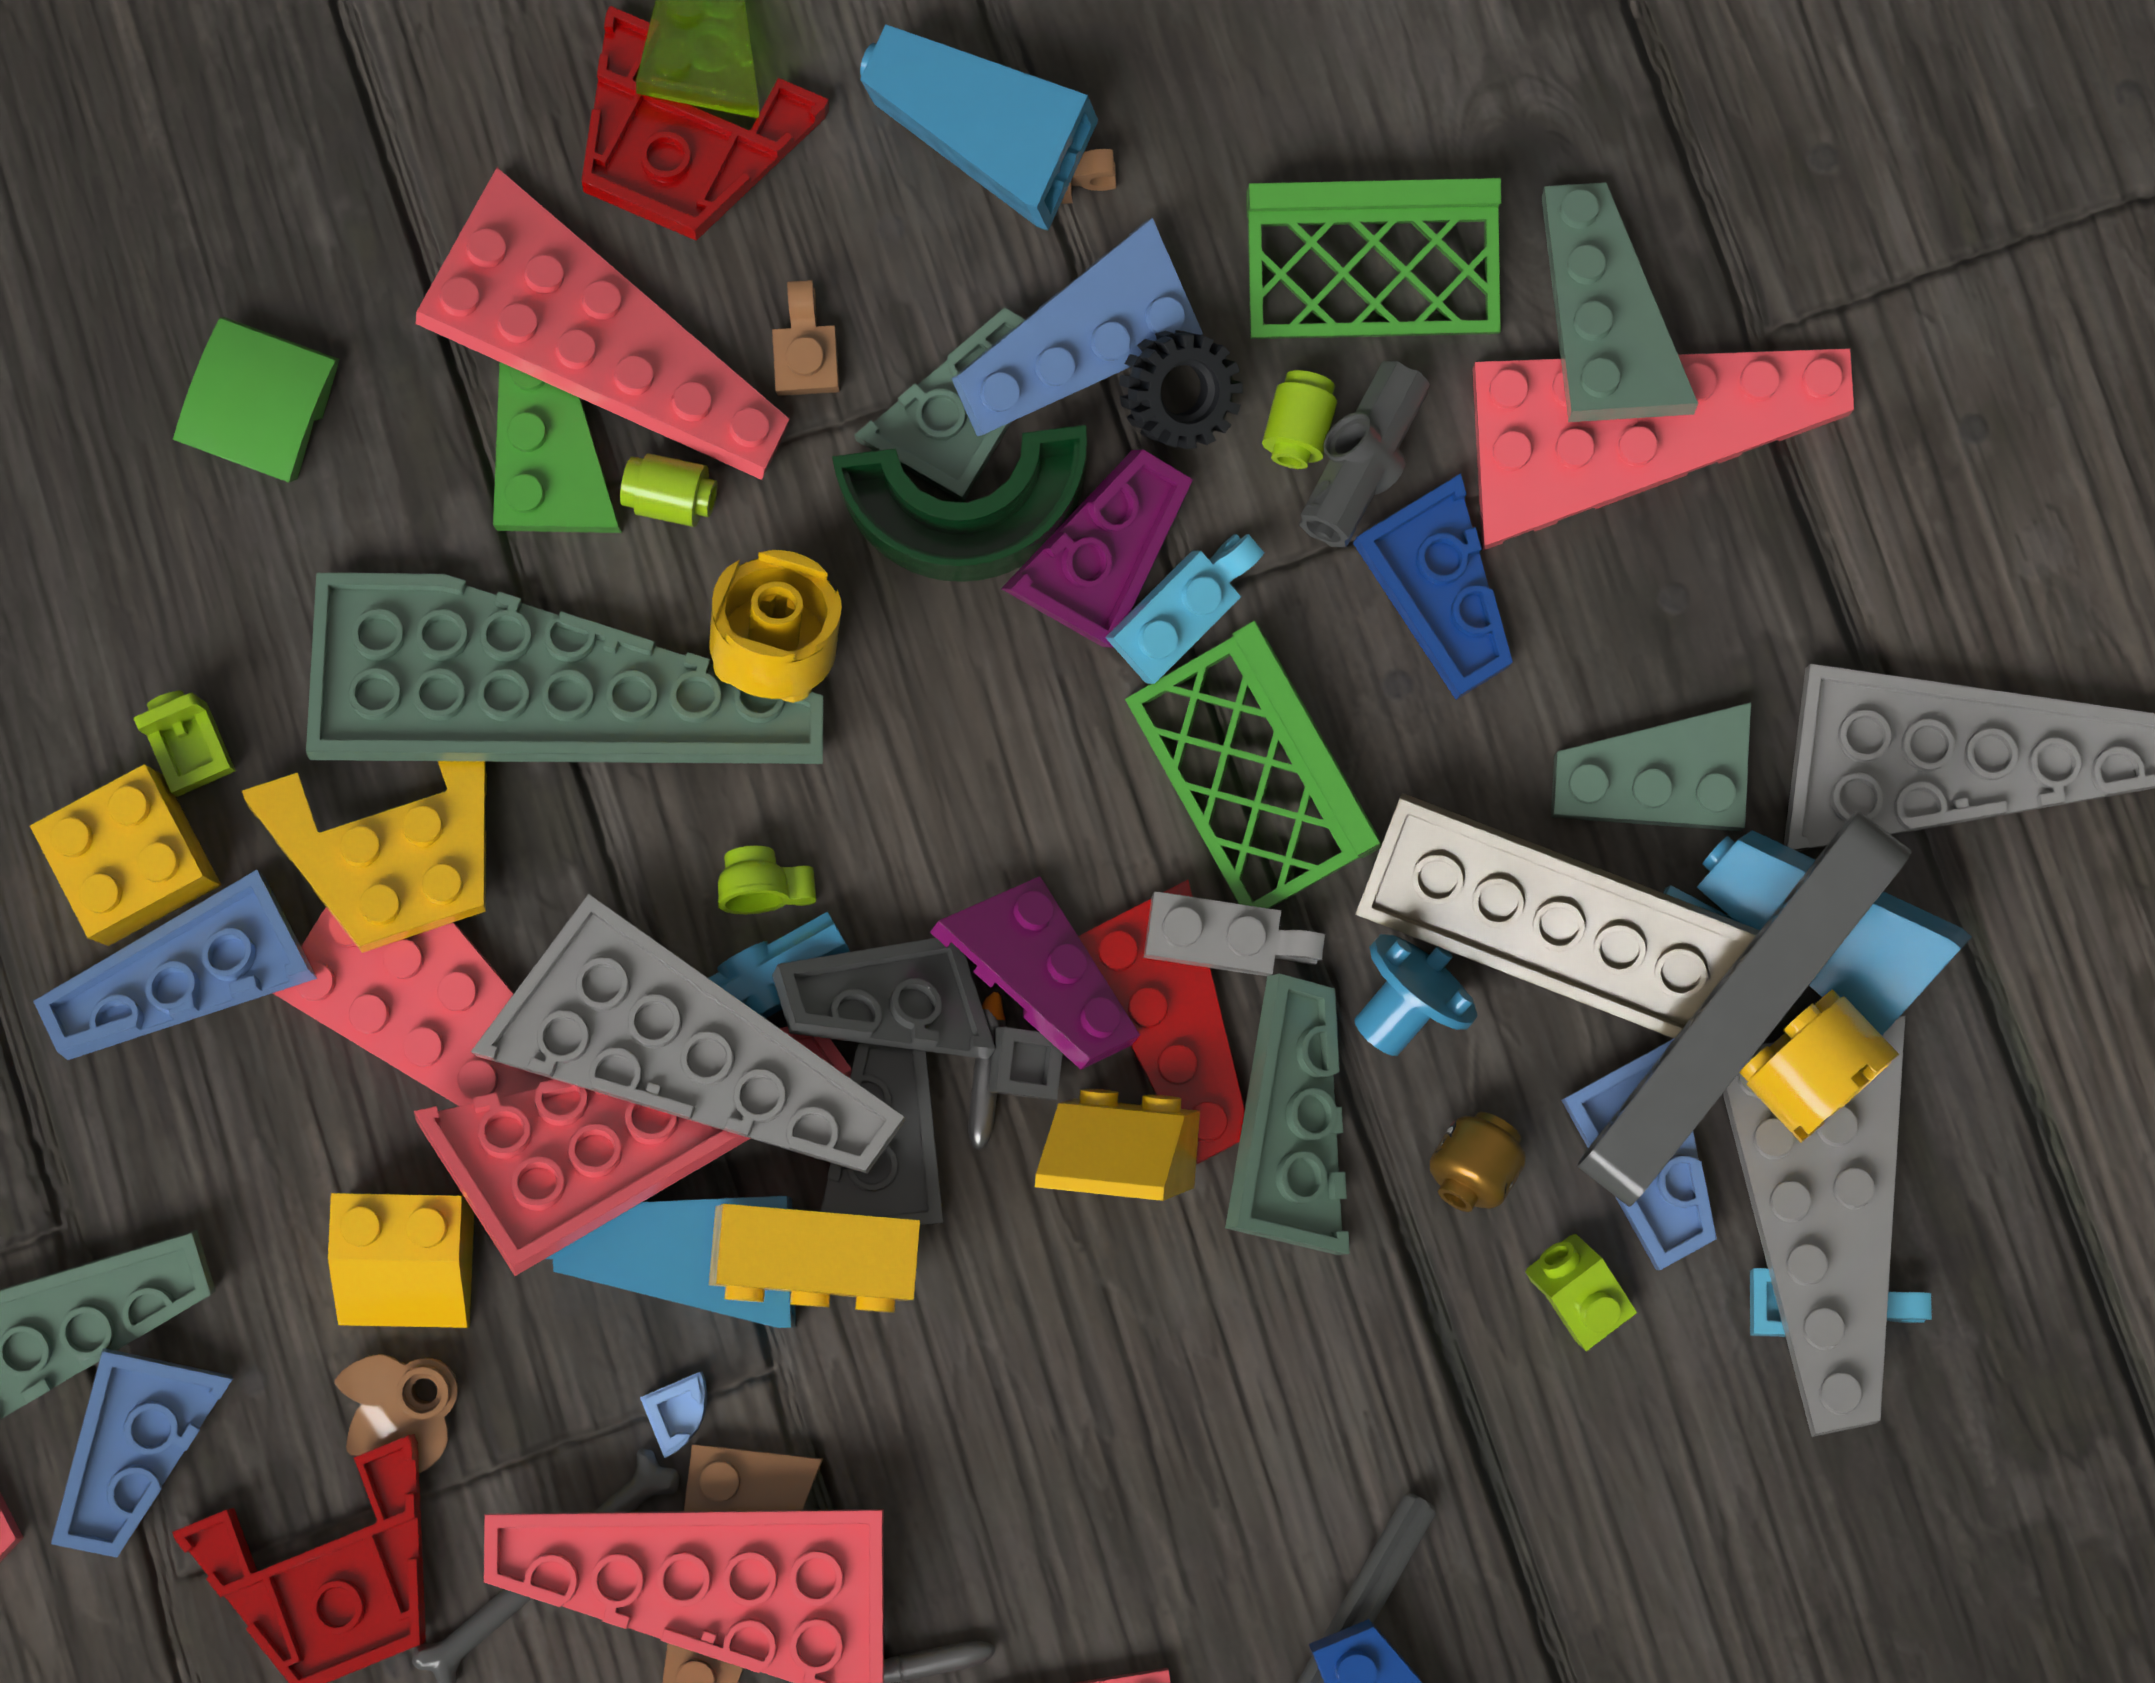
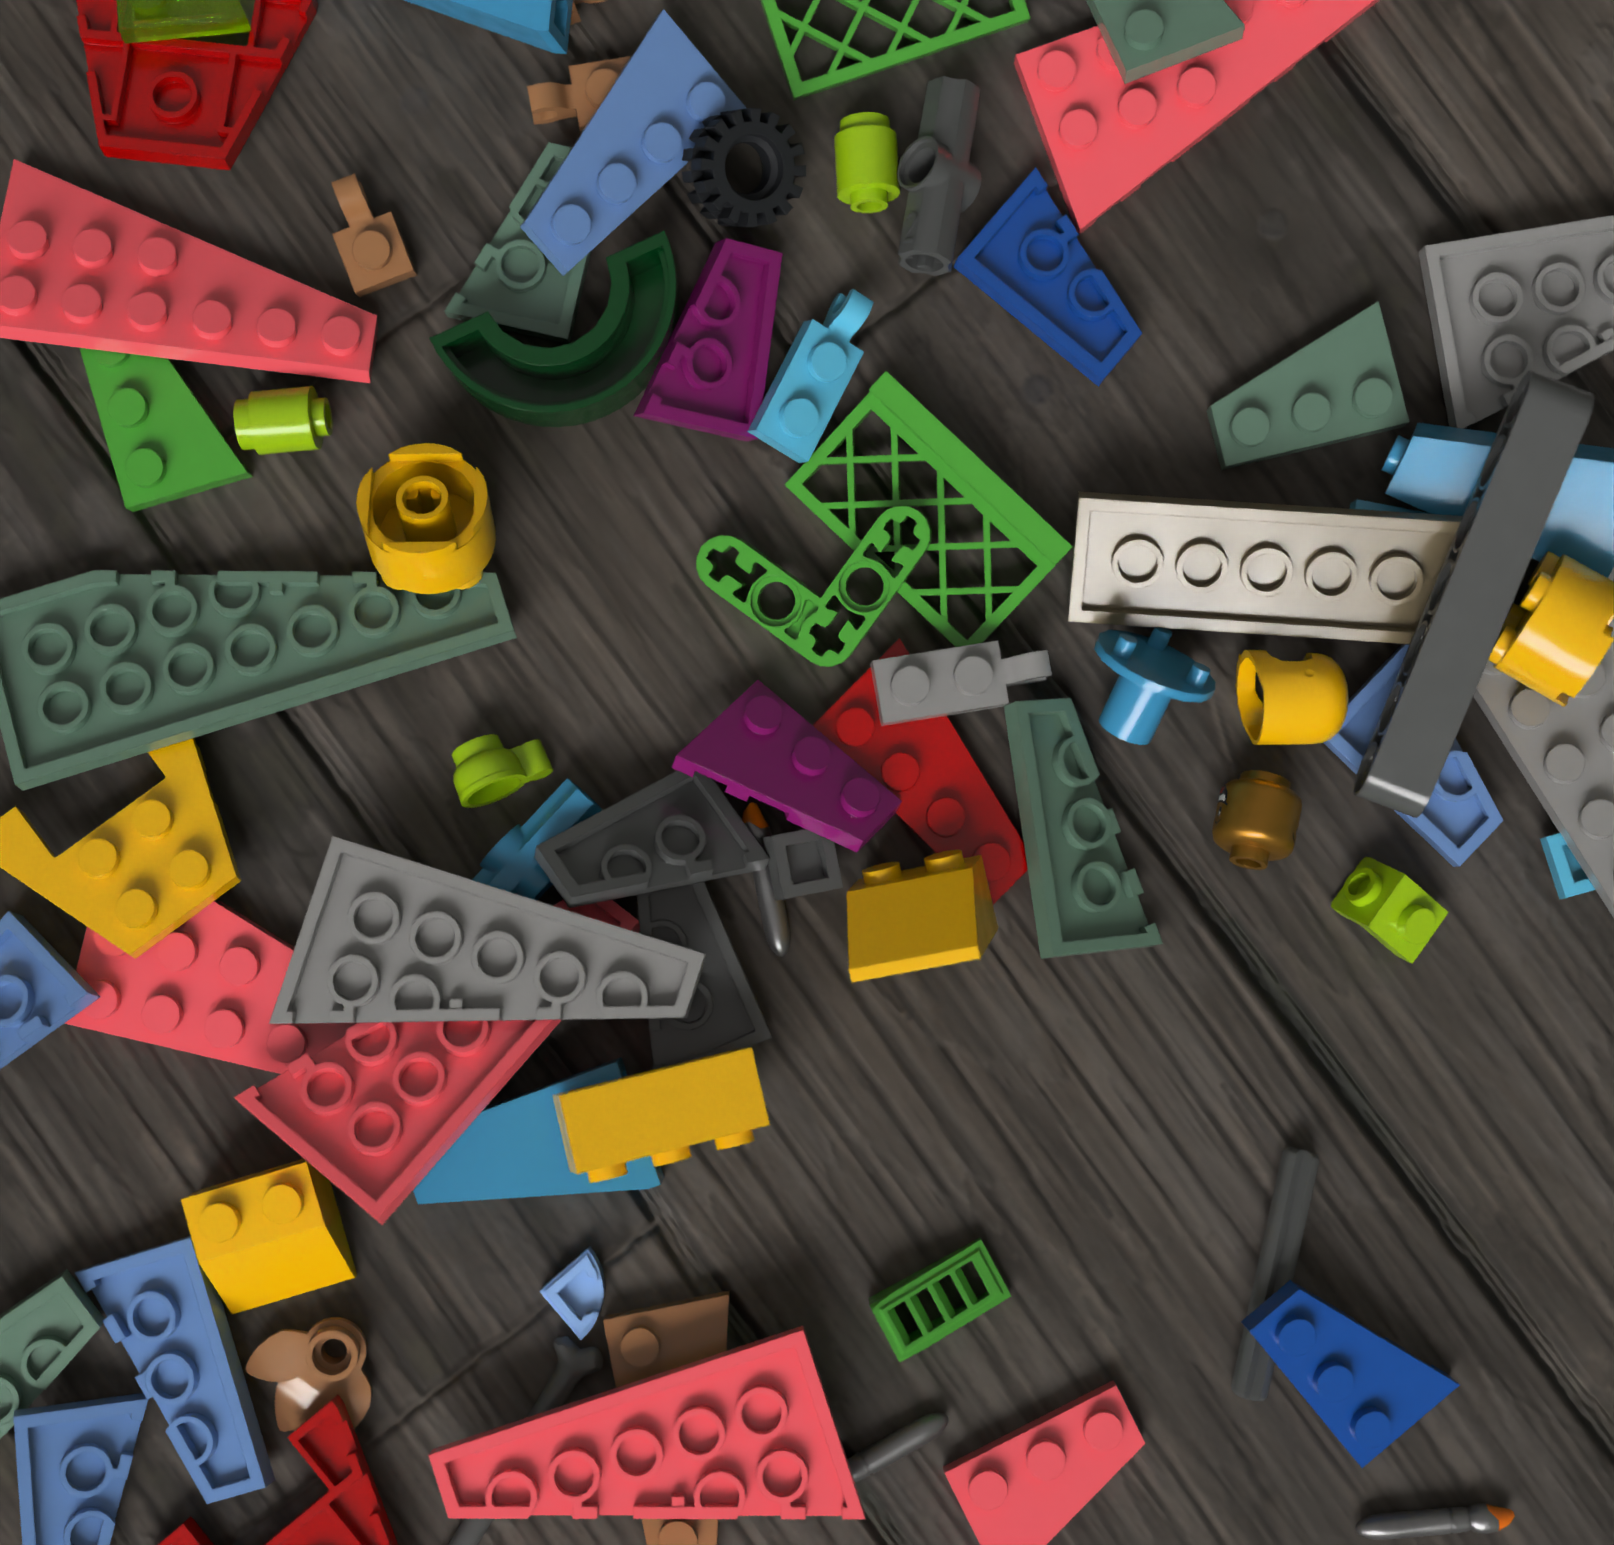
camera: 20 degrees left, 5 degrees up
none -> medium blue wing [75,1236,275,1504]
none -> medium nougat plate [527,56,630,135]
none -> bright green beam [696,506,932,667]
none -> bright green slope [868,1238,1011,1362]
none -> yellow helmet [1236,650,1348,745]

